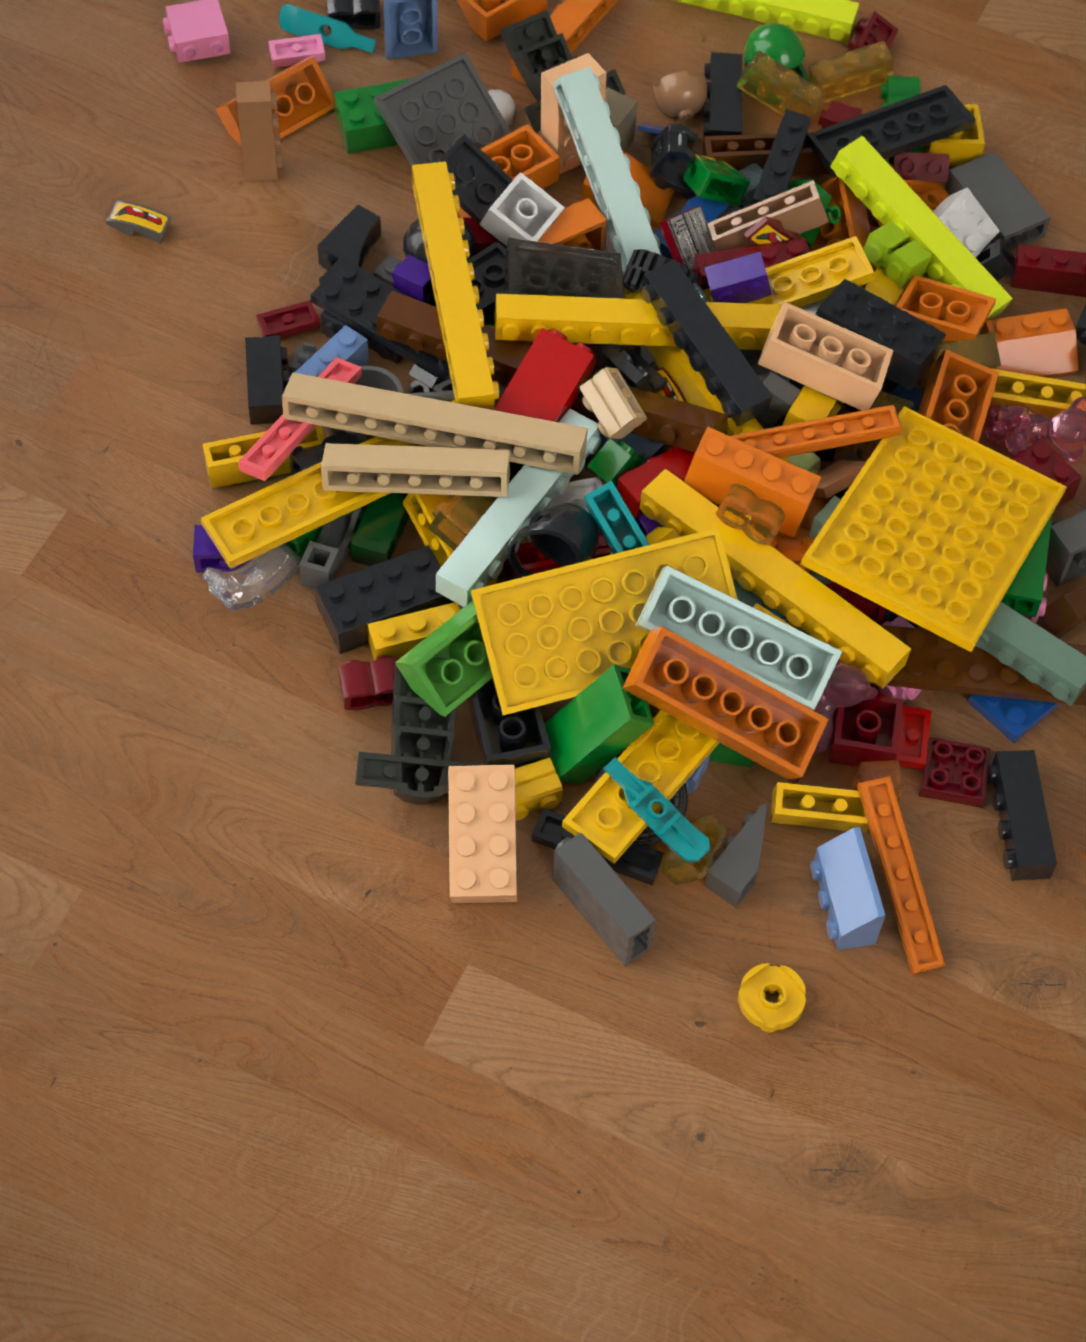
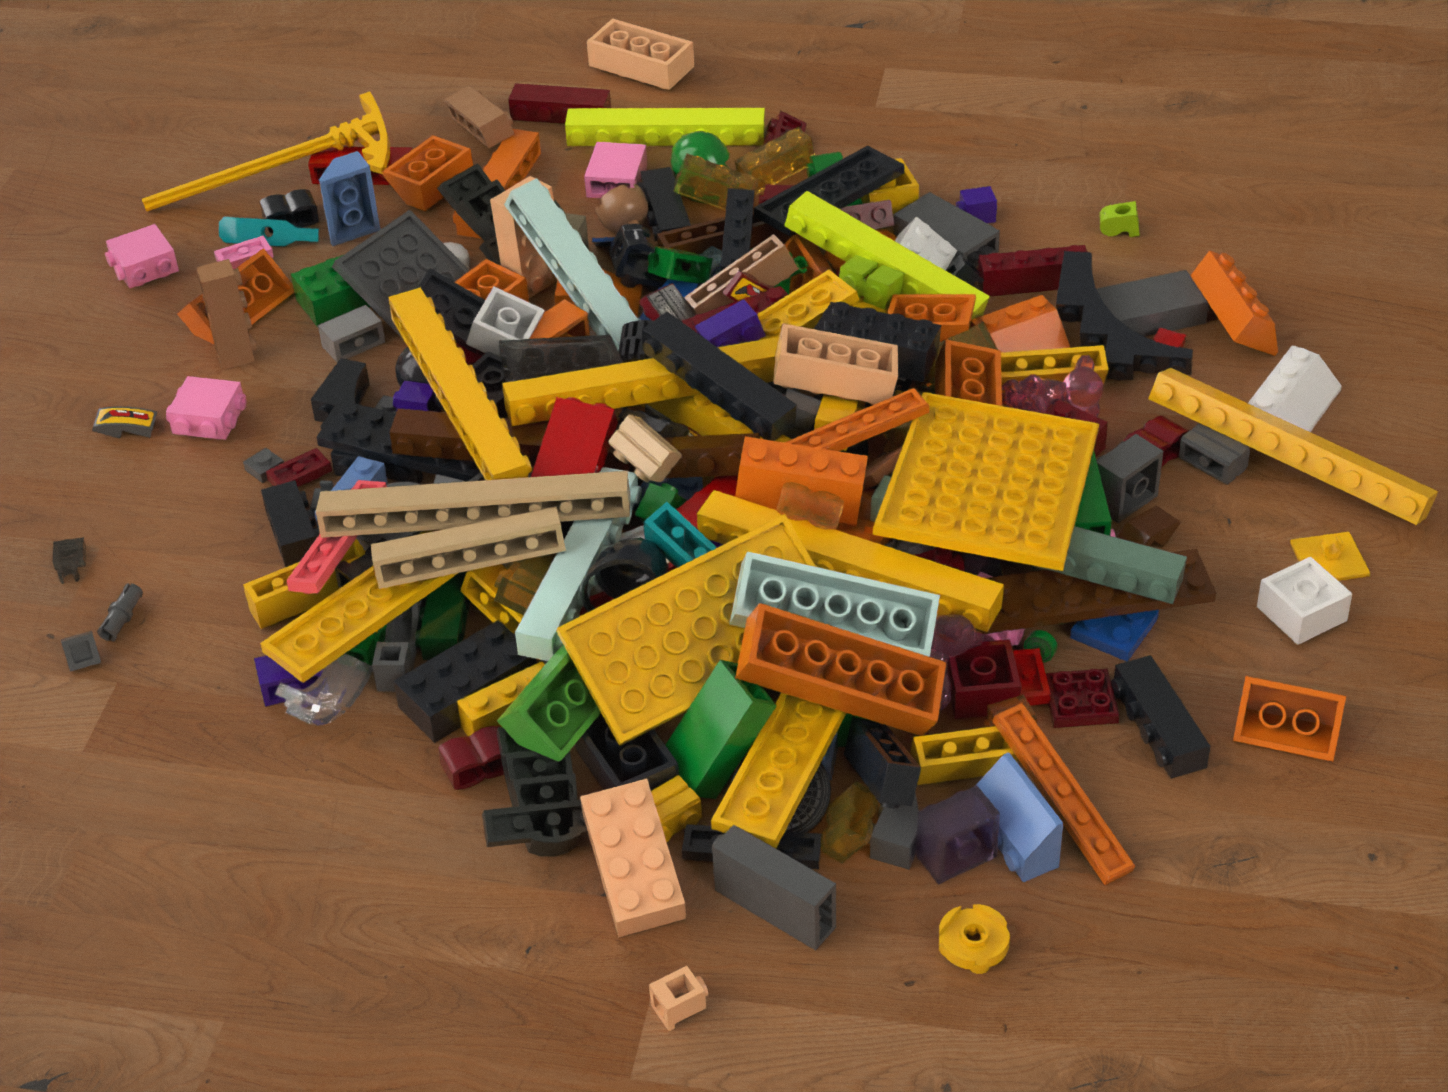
camera: 10 degrees left, 15 degrees down
teal piece [603,757,710,862] -> none
none -> clear smoke plate [52,537,86,584]
none -> dark grey tile [61,631,101,671]
none -> dark grey pin [97,583,143,641]
none -> bright pink brick [166,376,247,440]
none -> dark grey plate [243,448,284,483]
none -> light grey brick [318,305,385,363]
none -> bright pink brick [584,142,647,198]
none -> light nougat brick [649,966,708,1031]
none -> black brick [844,717,921,809]
none -> brick [916,785,1000,885]
none -> dark purple brick [956,186,997,223]
none -> green tile [1024,630,1058,662]

